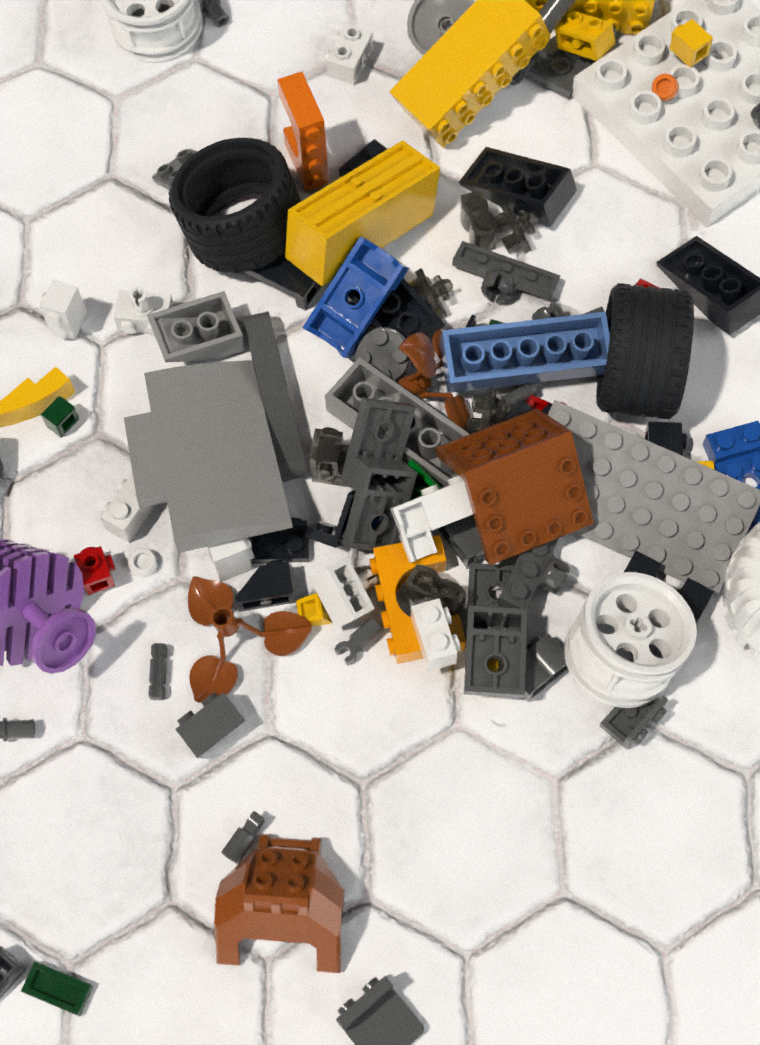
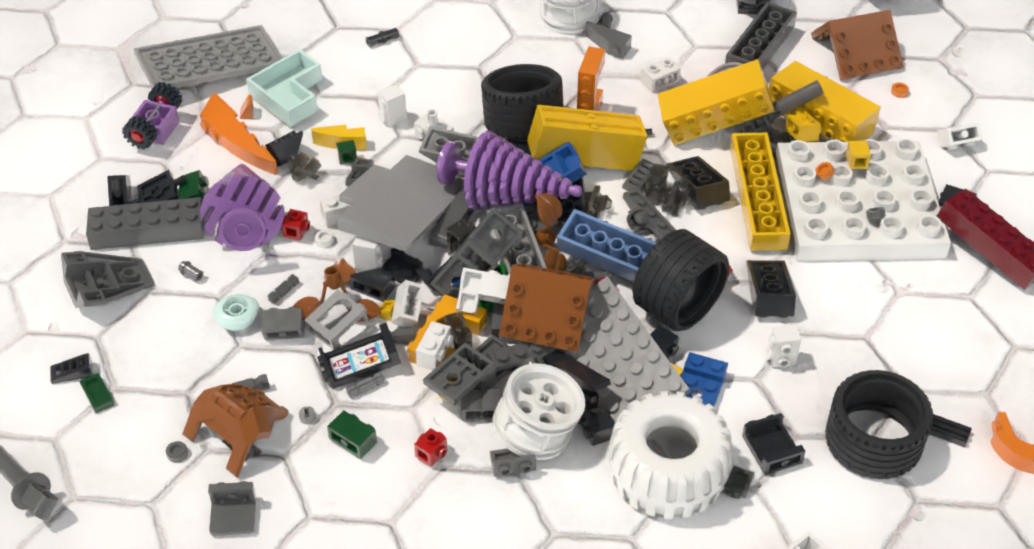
camera: 35 degrees right, 20 degrees down
none -> dark grey tile [166,441,188,463]
none -> light aqua hat [213,294,259,331]
none -> clear smoke hips [287,151,322,182]
none -> light grey hinge [299,406,316,424]
none -> light grey panel [304,290,369,350]
none -> panel [317,322,401,389]
none -> dark green brick [327,410,377,459]
none -> dark grey slope [346,157,374,186]
none -> axle [346,372,385,398]
none -> red brick [414,428,448,467]
none -> medium lavender plant [437,130,582,210]
none -> black slope [543,350,611,392]
none -> dark grey slope [586,21,632,59]
none -> dark grey slope [622,159,657,191]
none -> yellow brick [730,132,791,251]

